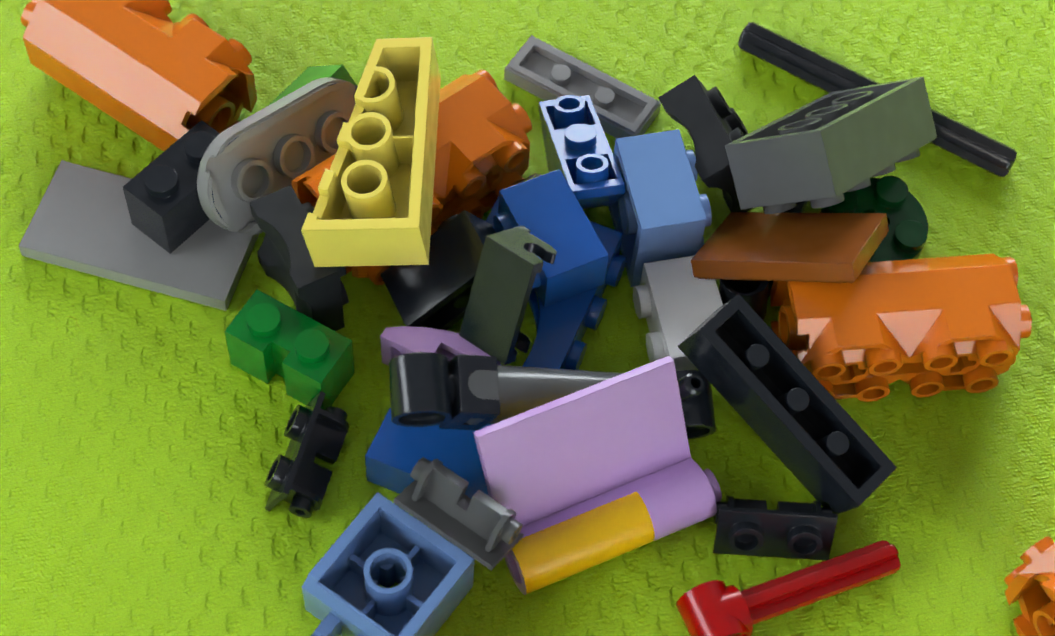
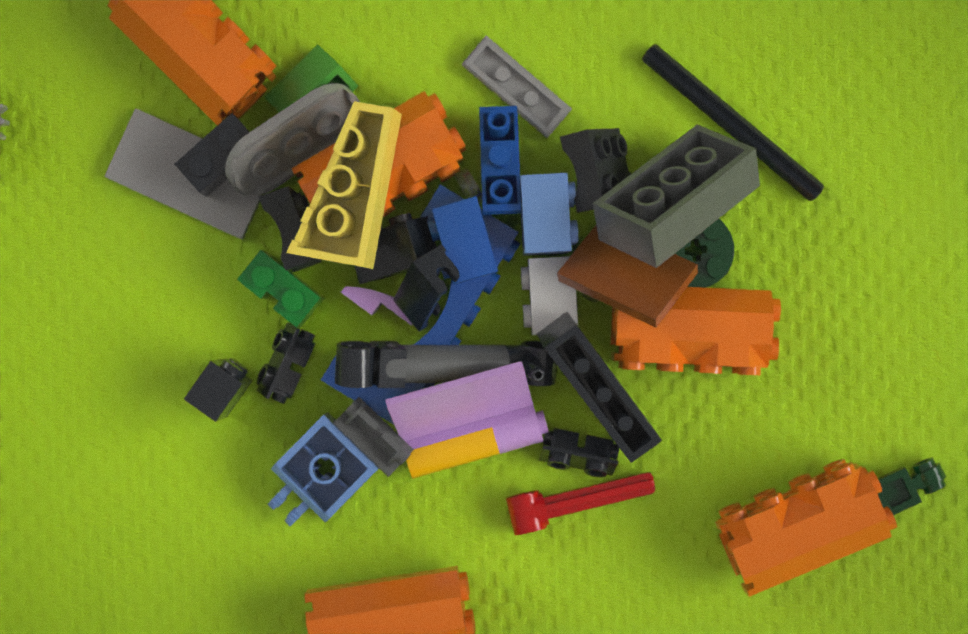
camera: 15 degrees right, 30 degrees up
none -> black brick [184,358,253,422]

